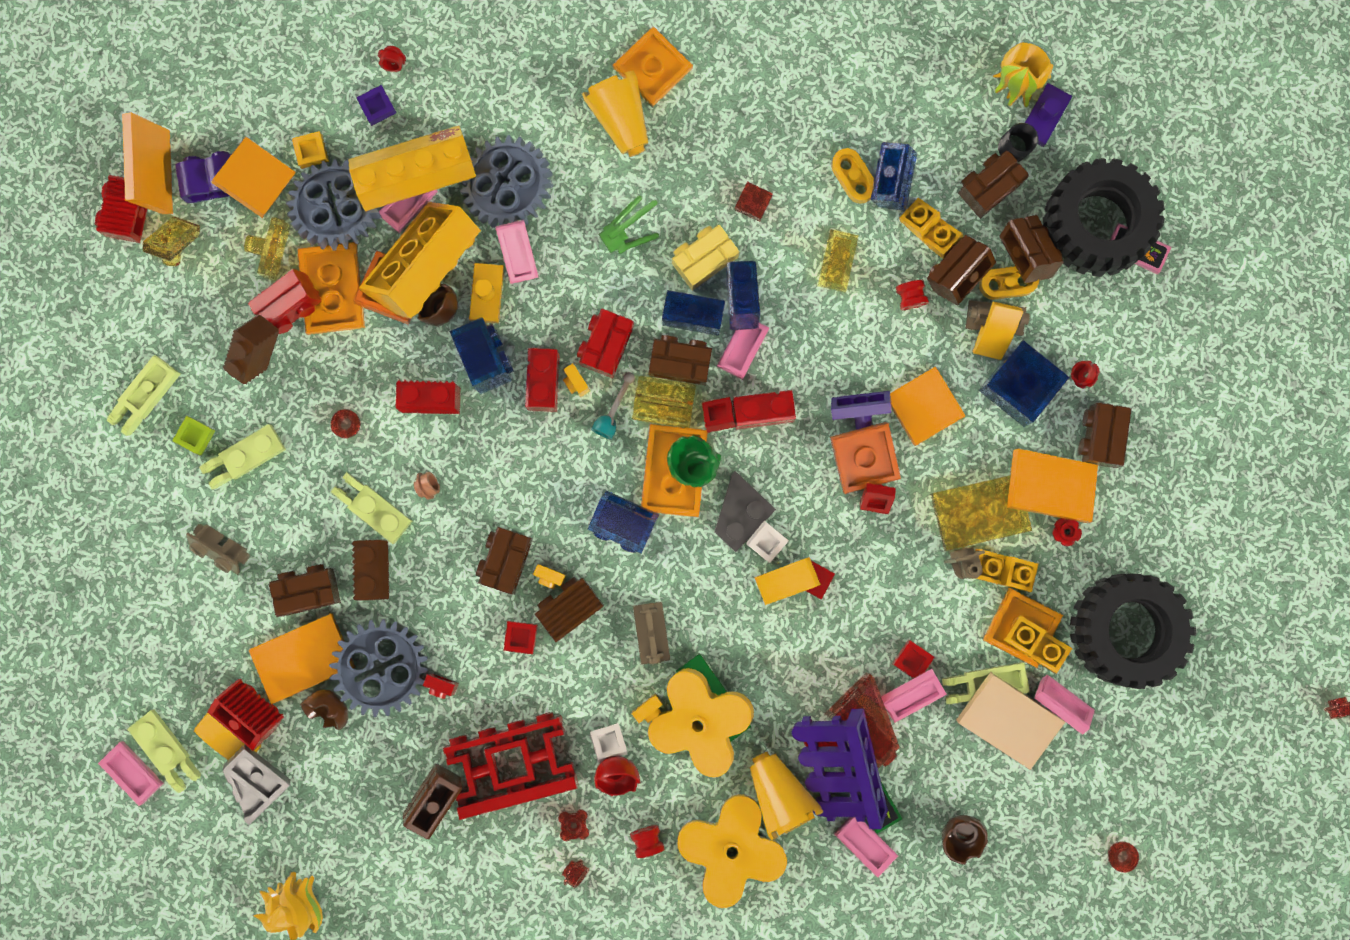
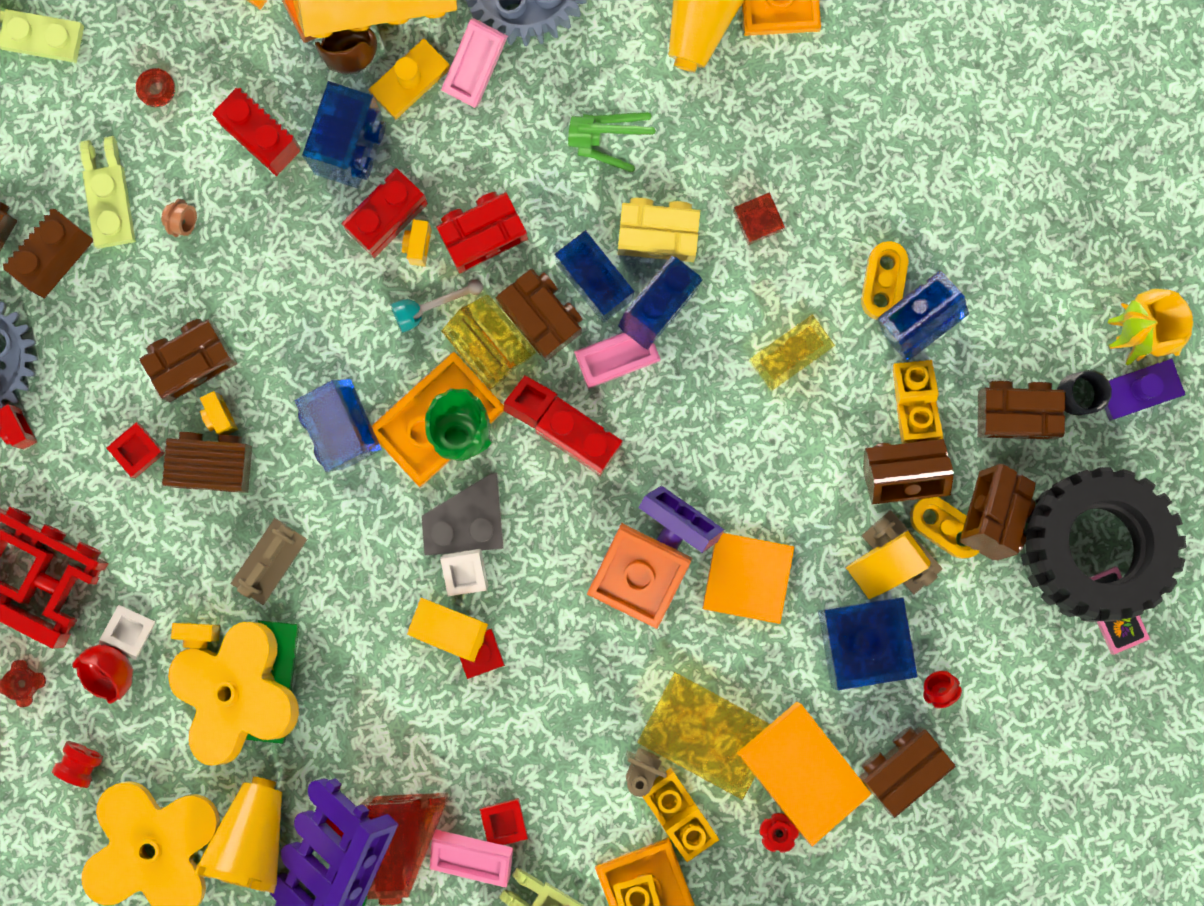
camera: 40 degrees right, 0 degrees up
red plate [860,483,896,515] -> none
red wheel [895,280,929,311] -> none

